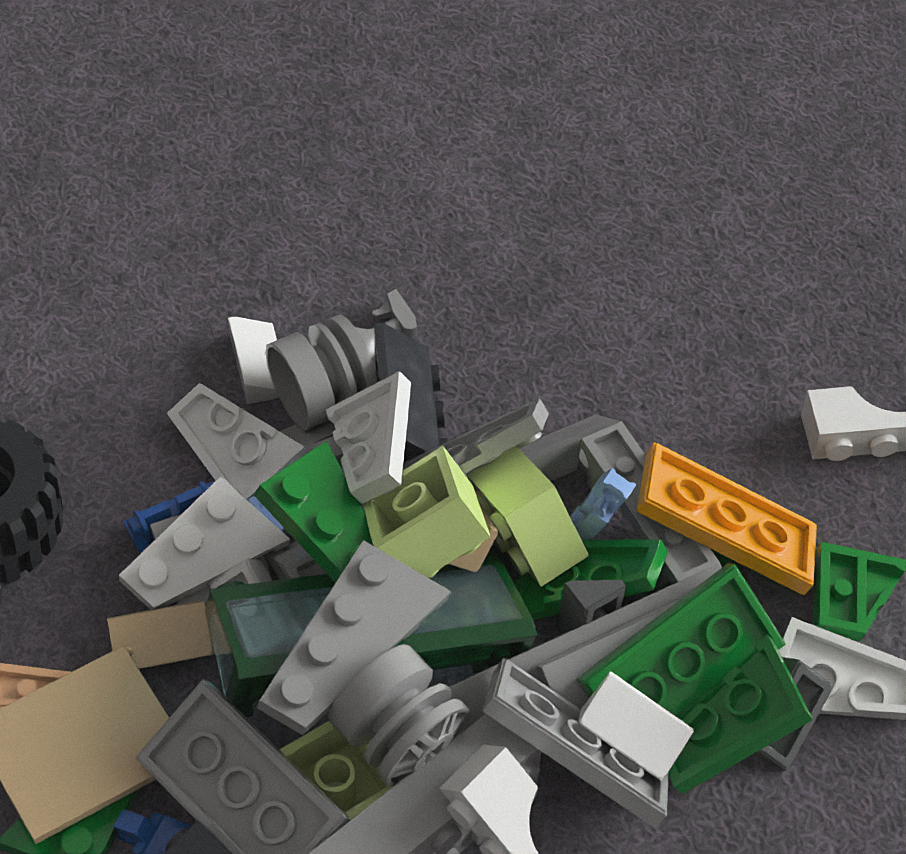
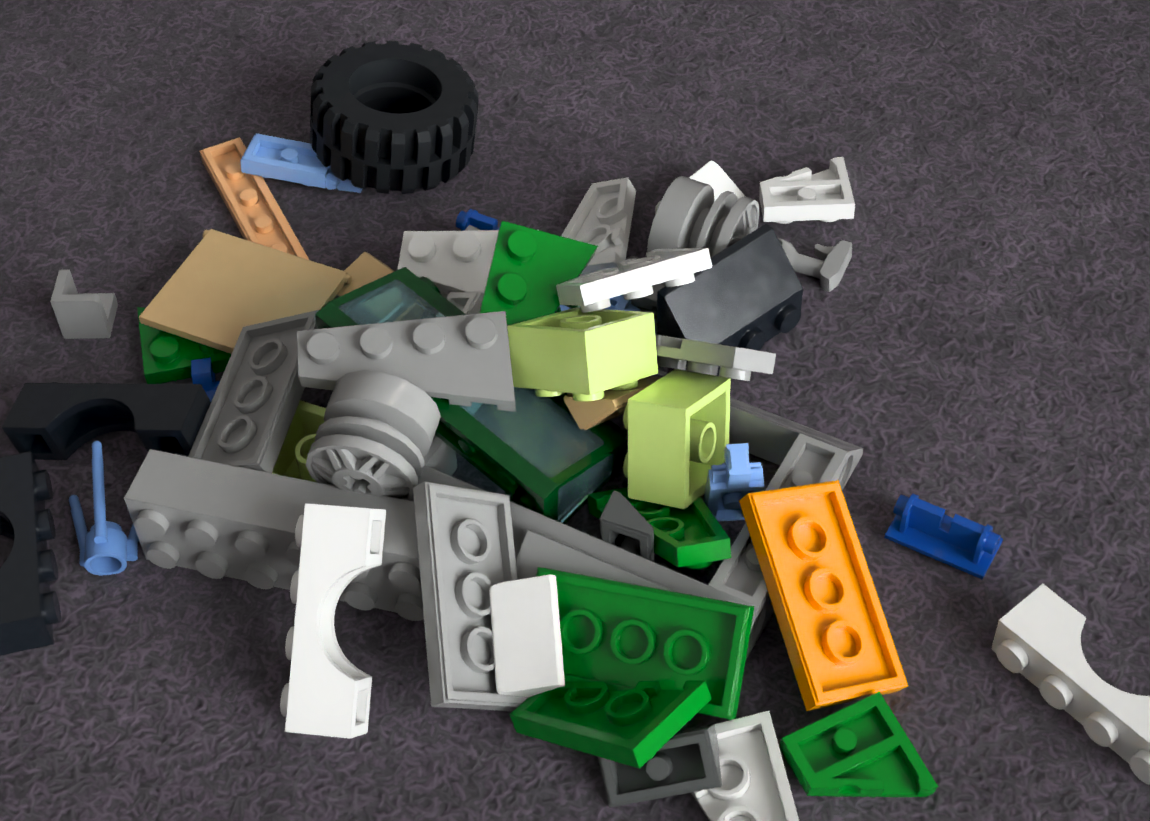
camera: 60 degrees right, 5 degrees down
none -> white wing [759,157,855,224]
none -> blue hinge [884,493,1003,580]

